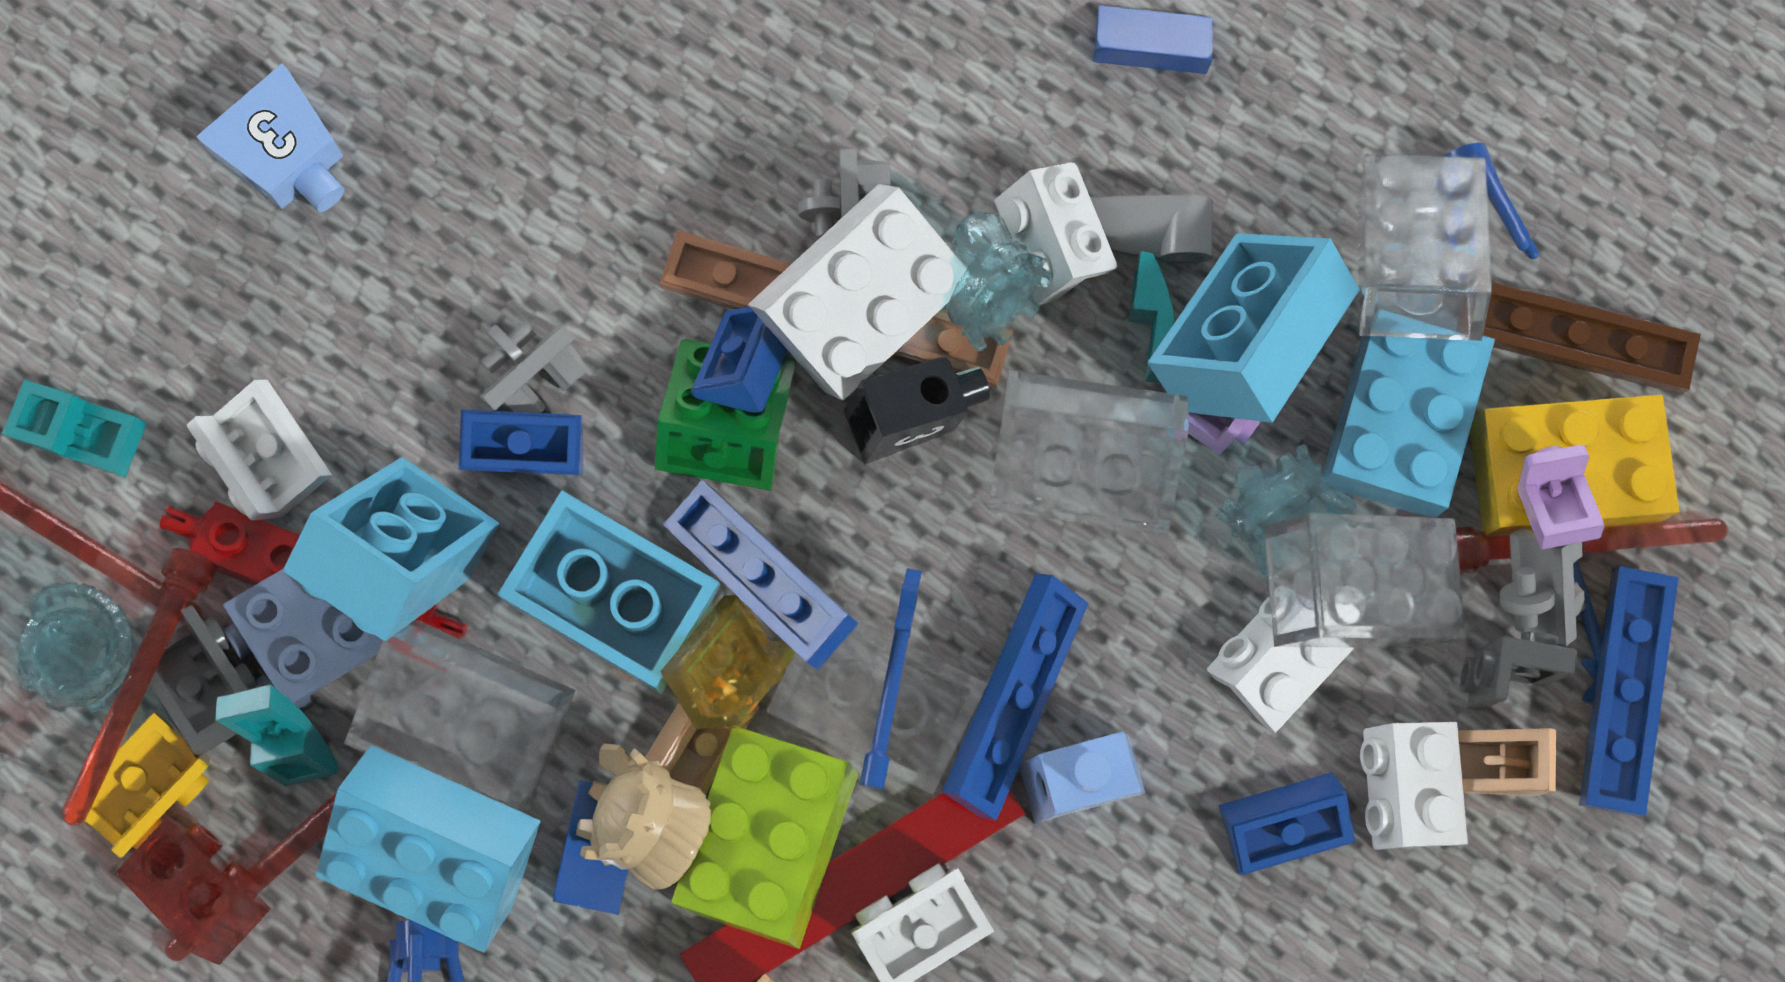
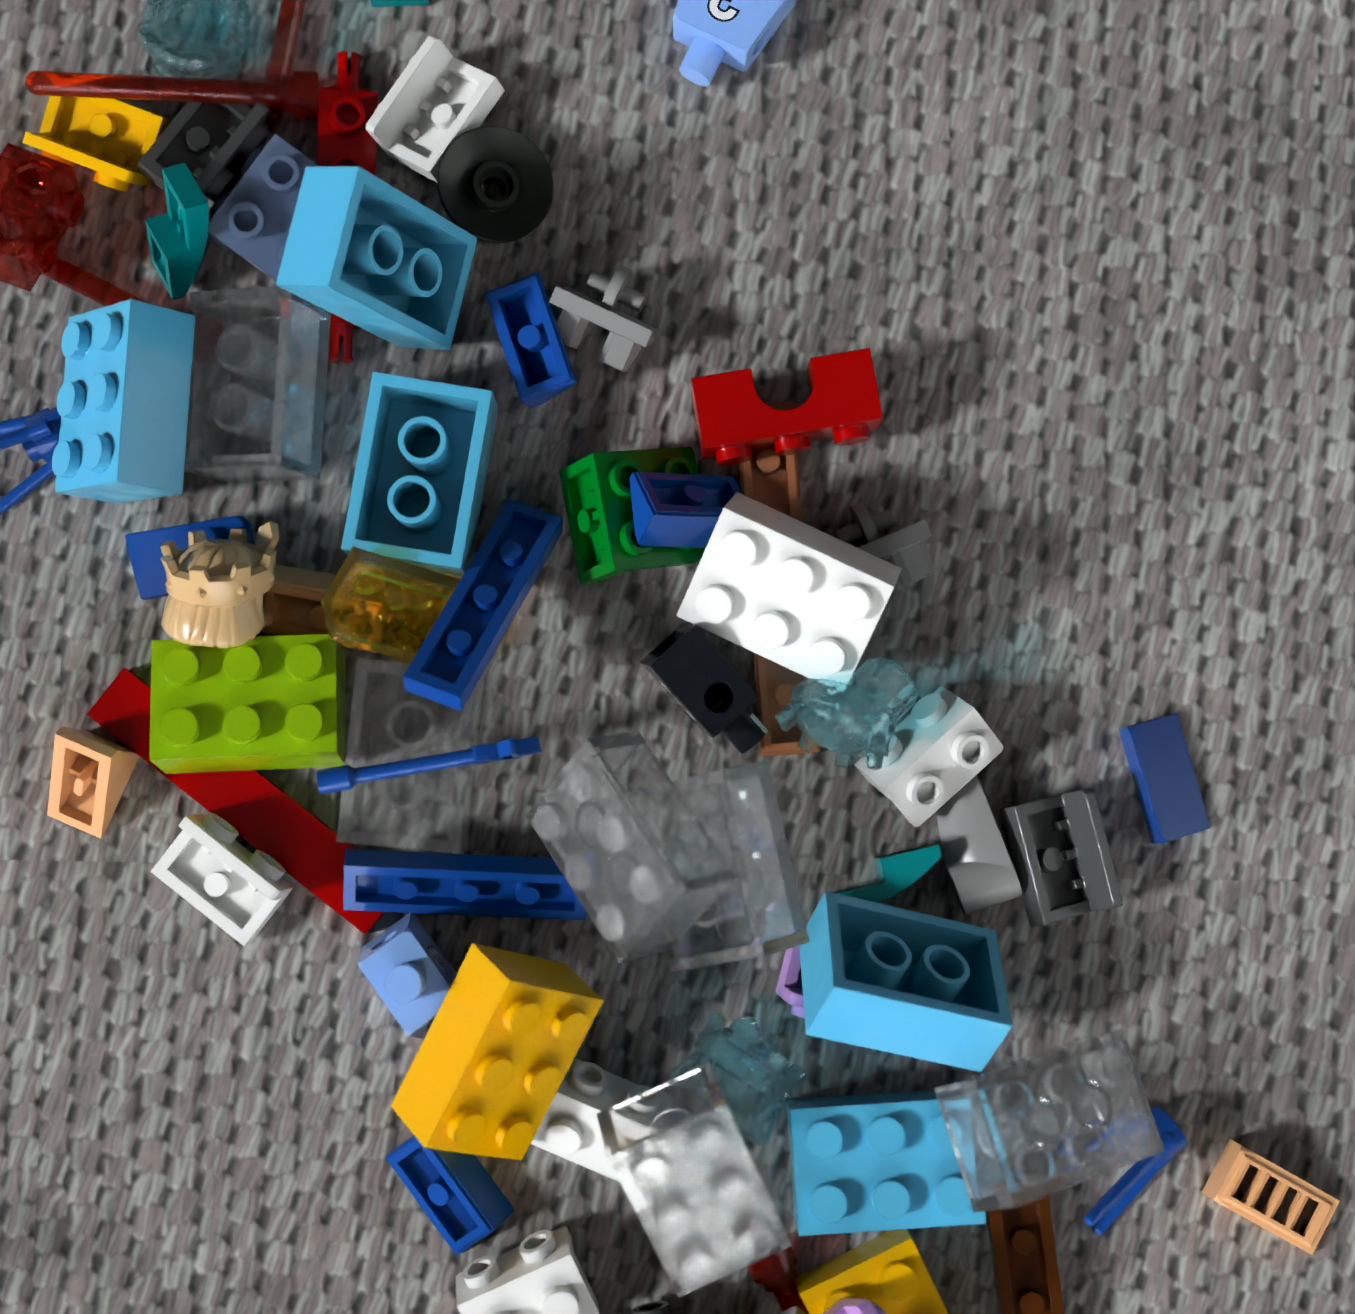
camera: 75 degrees right, 5 degrees up
none -> yellow brick [391,943,604,1161]
none -> pearl dark grey dish [437,126,554,243]
none -> clear brick [526,731,737,964]
none -> red arch [691,348,883,466]
none -> dark grey bracket [1000,788,1123,927]
none -> light nougat slope [1202,1139,1340,1255]

